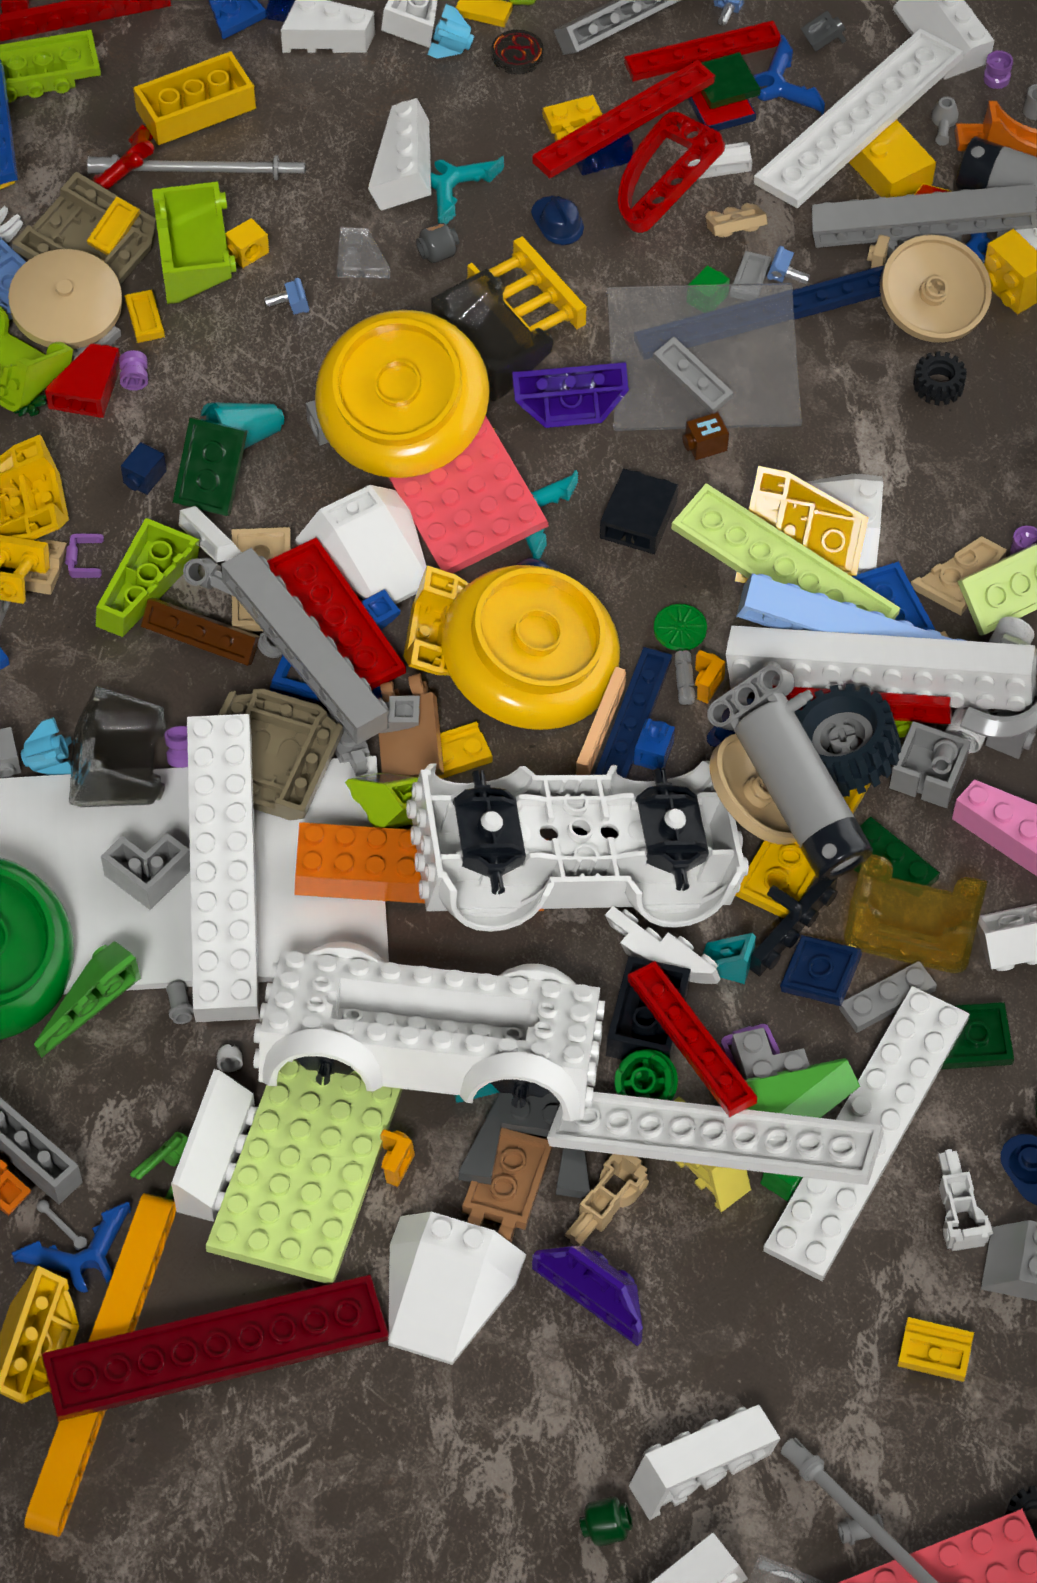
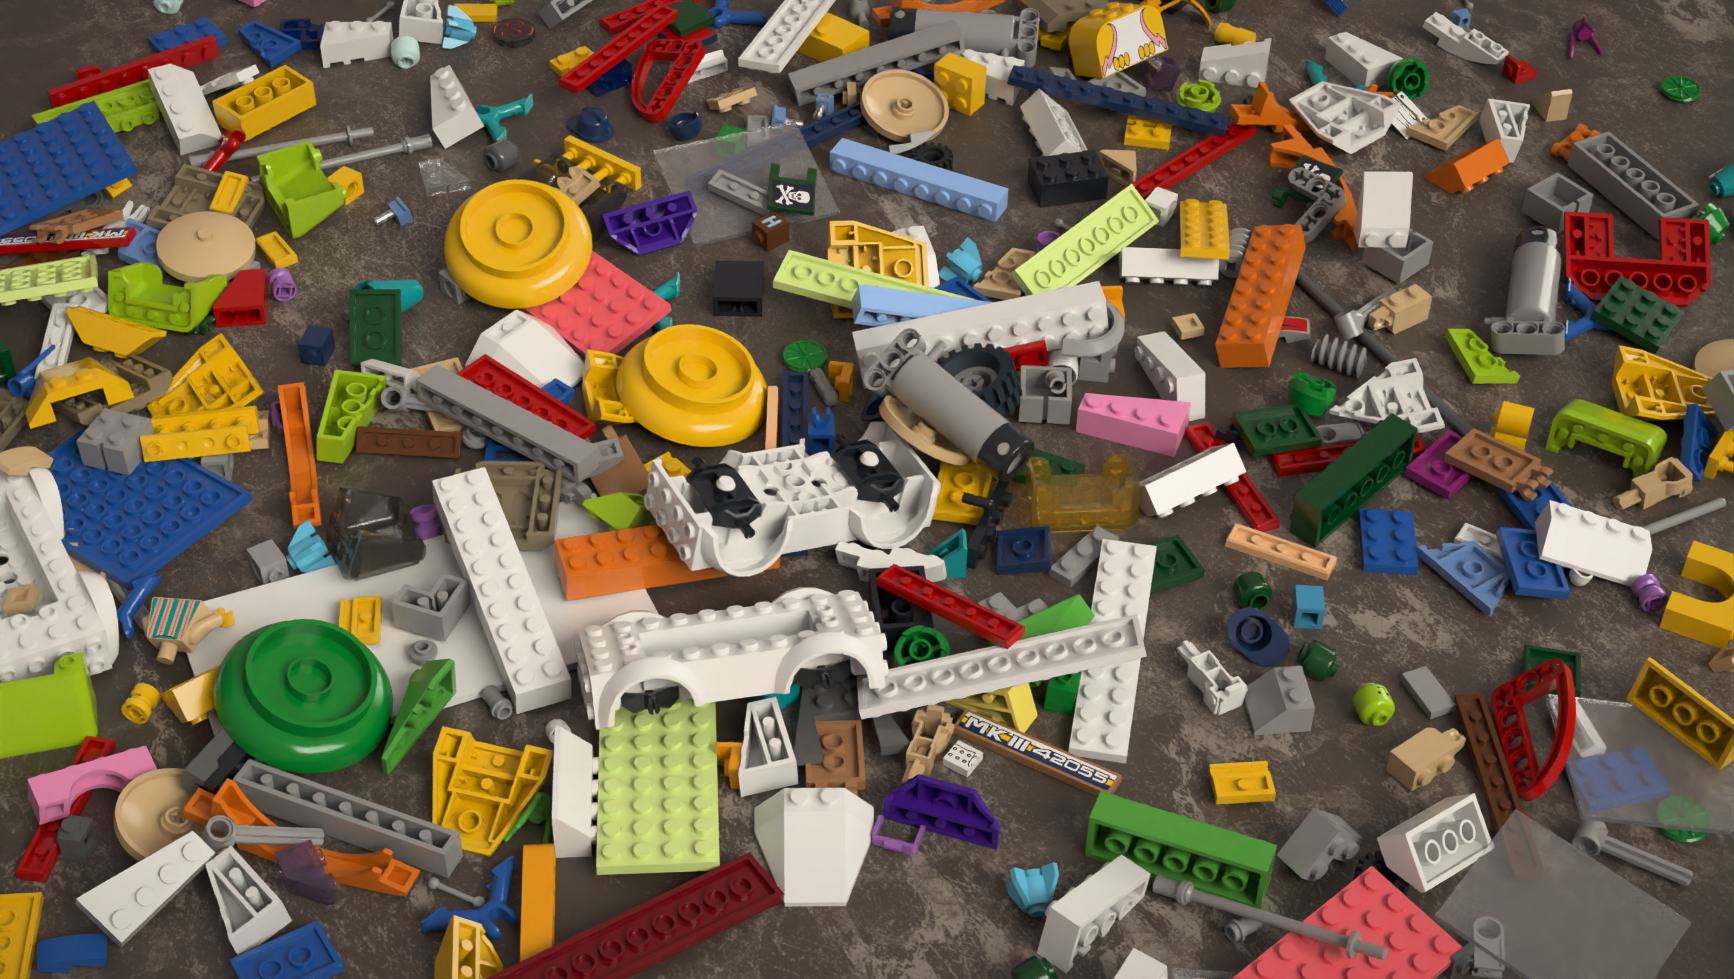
camera: 20 degrees left, 15 degrees down
none -> white slope [148,64,222,155]
none -> white wing [200,65,259,95]
none -> light grey bar [250,133,432,184]
none -> orange slope [278,382,322,529]
none -> yellow plate [339,595,383,644]
none -> light aqua head [391,36,420,69]
none -> light grey plate [409,640,438,666]
none -> yellow wedge [432,726,554,857]
none -> tan plate [554,167,601,205]
none -> dark blue hair [668,111,702,140]
none -> white wedge [738,697,799,797]
none -> flag [767,163,817,216]
none -> medium blue piece [813,93,834,120]
none -> light blue brick [830,138,1008,222]
none -> medium lavender piece [871,815,926,854]
none -> light grey slope [886,130,933,154]
none -> medium azure brick [938,237,983,283]
none -> white tile [943,740,983,777]
none -> tile [953,708,1122,797]
none -> medium azure brick [1006,862,1059,917]
none -> bright green brick [1085,791,1277,909]
none -> light grey brick [1277,808,1364,882]

